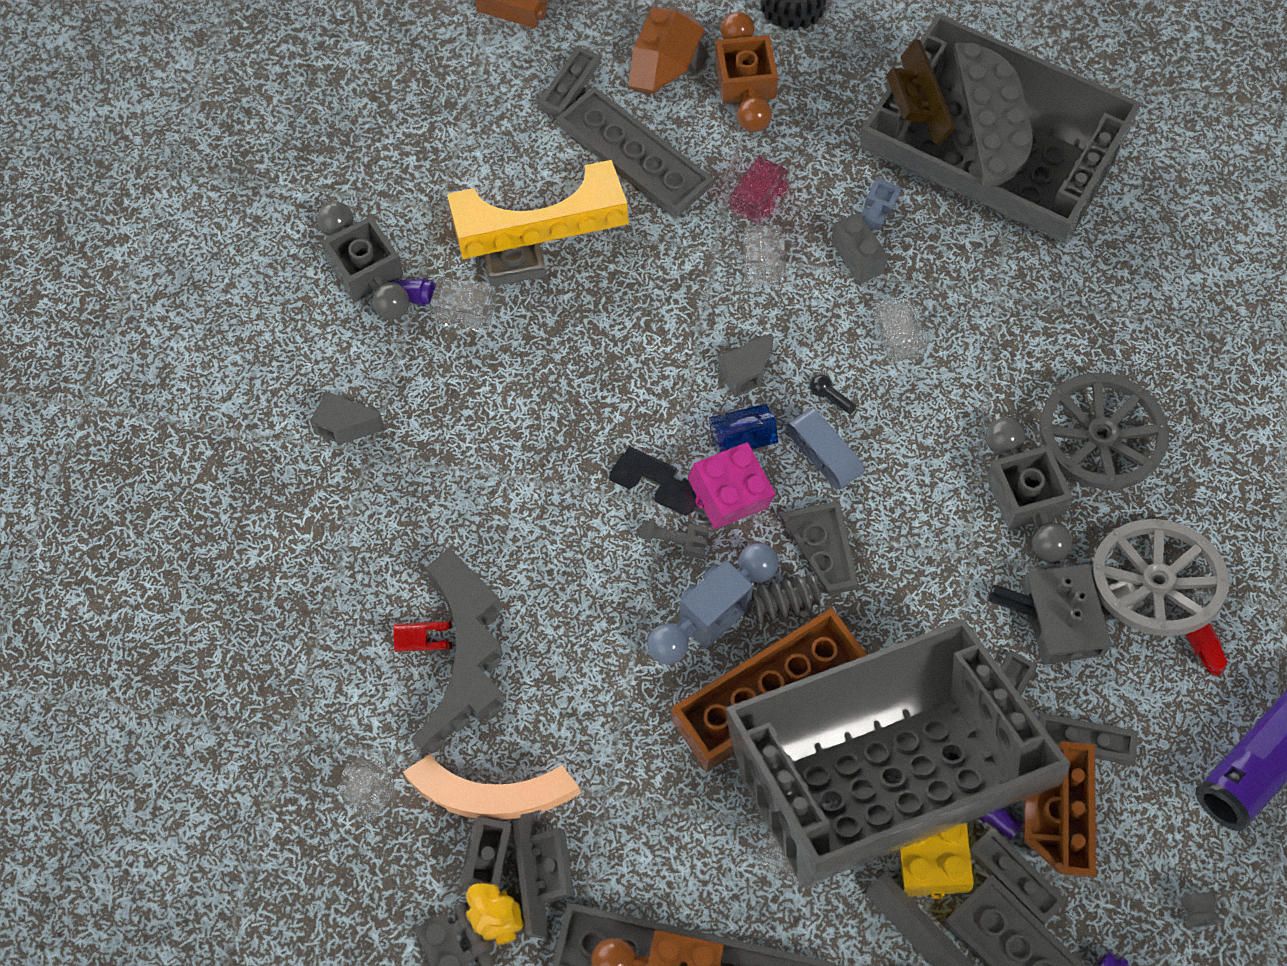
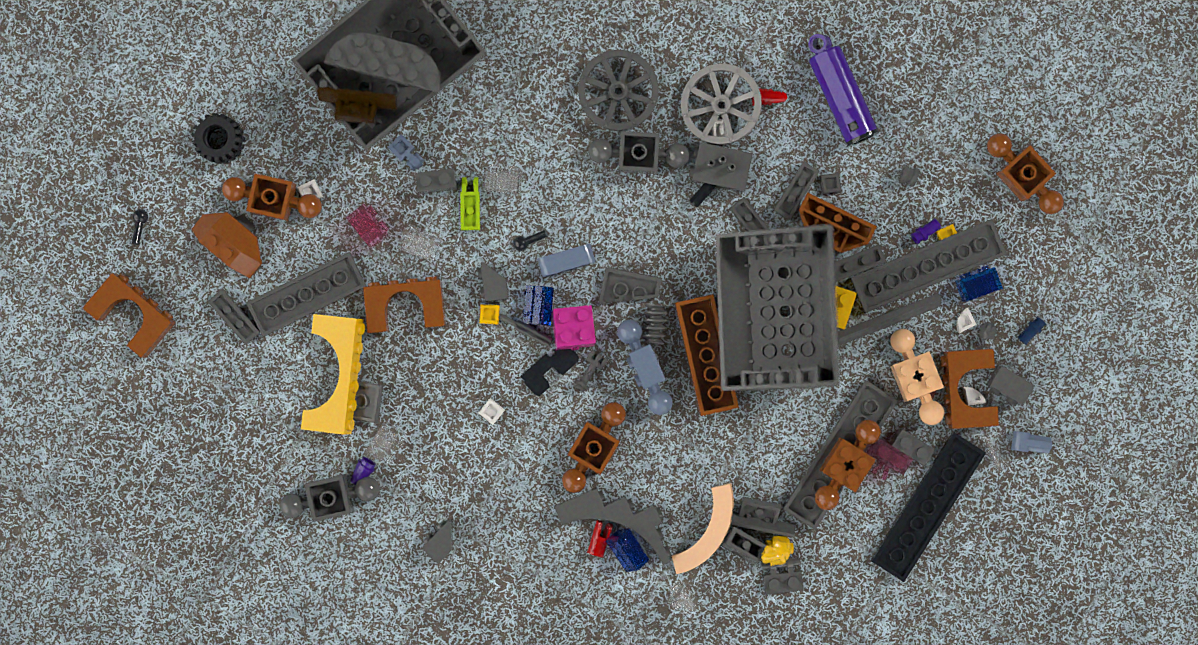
camera: 75 degrees left, 25 degrees up
none -> white tile [297,180,323,199]
none -> dark orange arch [363,277,446,333]
none -> lime hinge [460,177,480,231]
none -> white tile [478,398,505,425]
none -> yellow tile [479,304,500,325]
none -> dark grey axle [499,314,553,348]
none -> dark orange brick [562,402,626,493]
none -> clear blue brick [606,528,650,572]
none -> dark grey tile [820,173,842,195]

